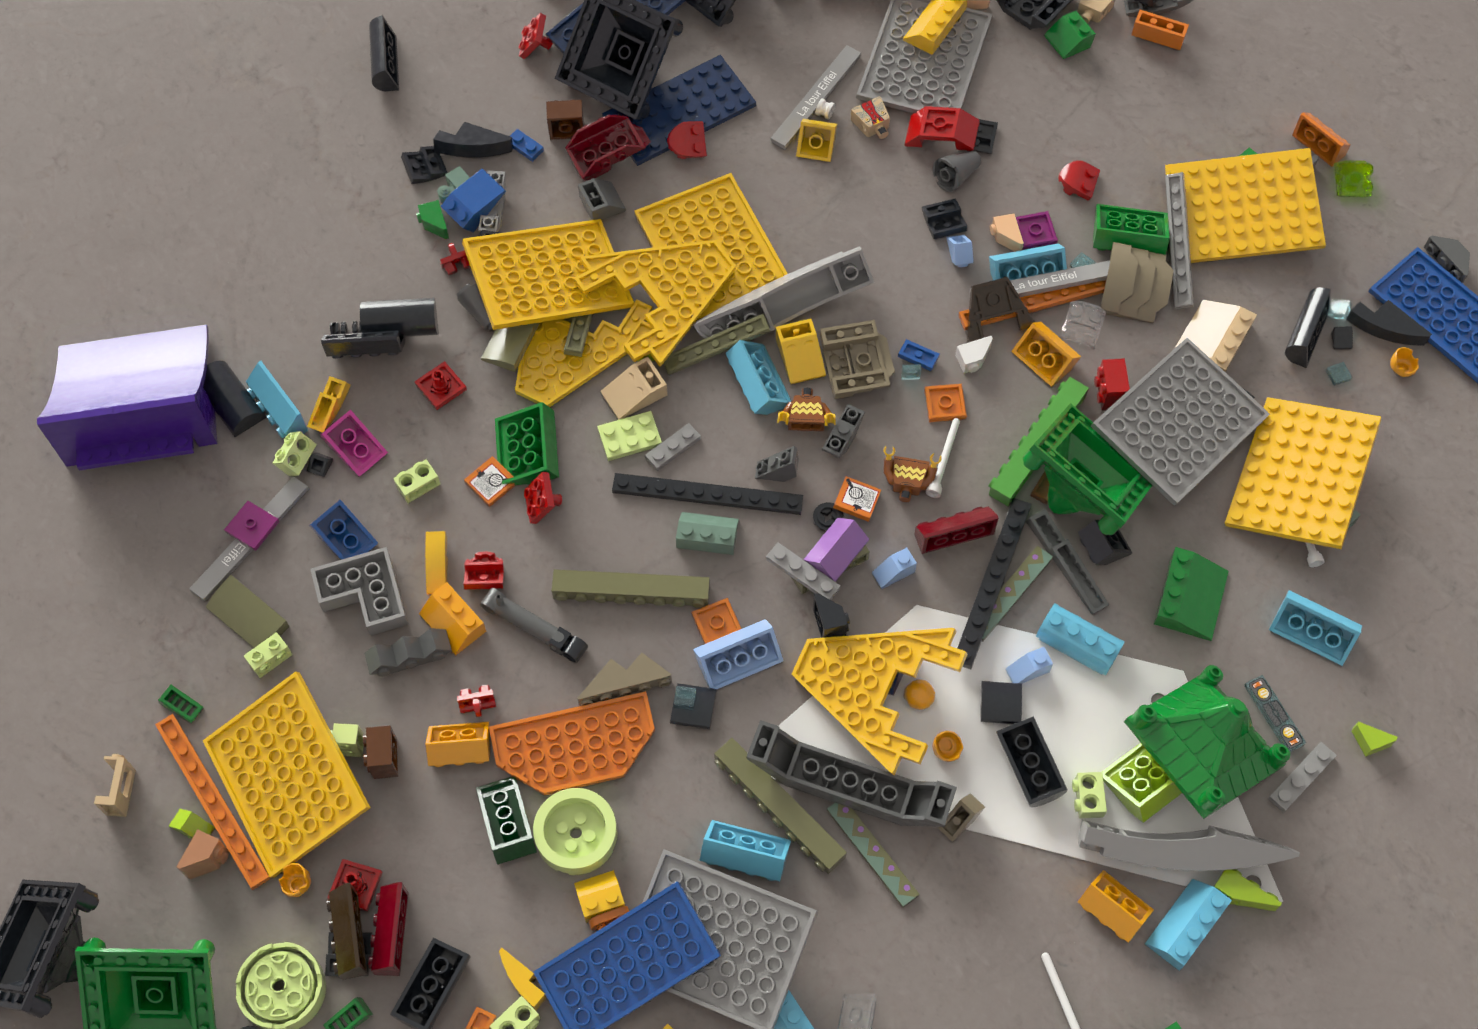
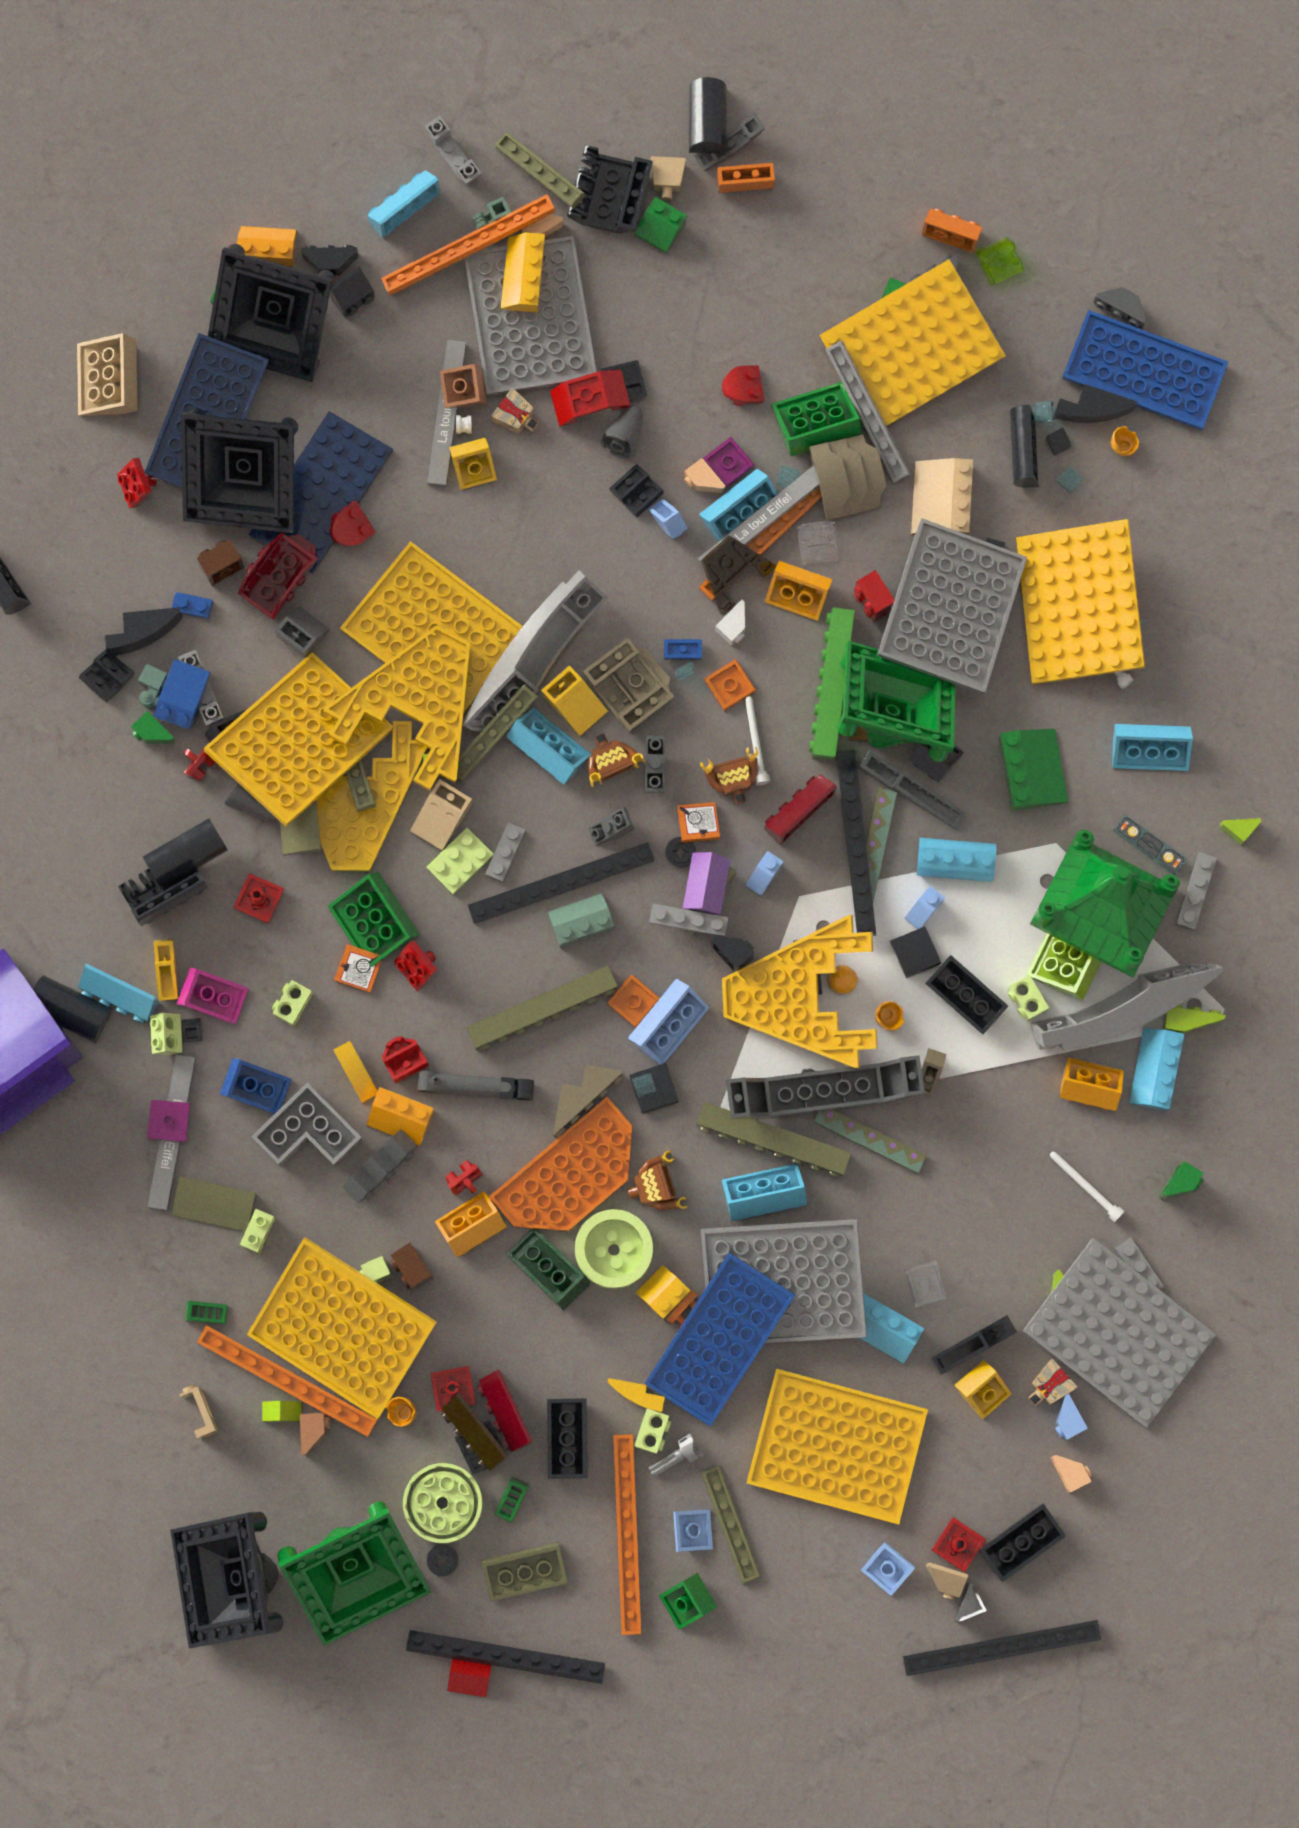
camera: 30 degrees left, 15 degrees up
none -> nougat slope [440,364,487,408]
none -> dark orange torso [628,1151,688,1211]

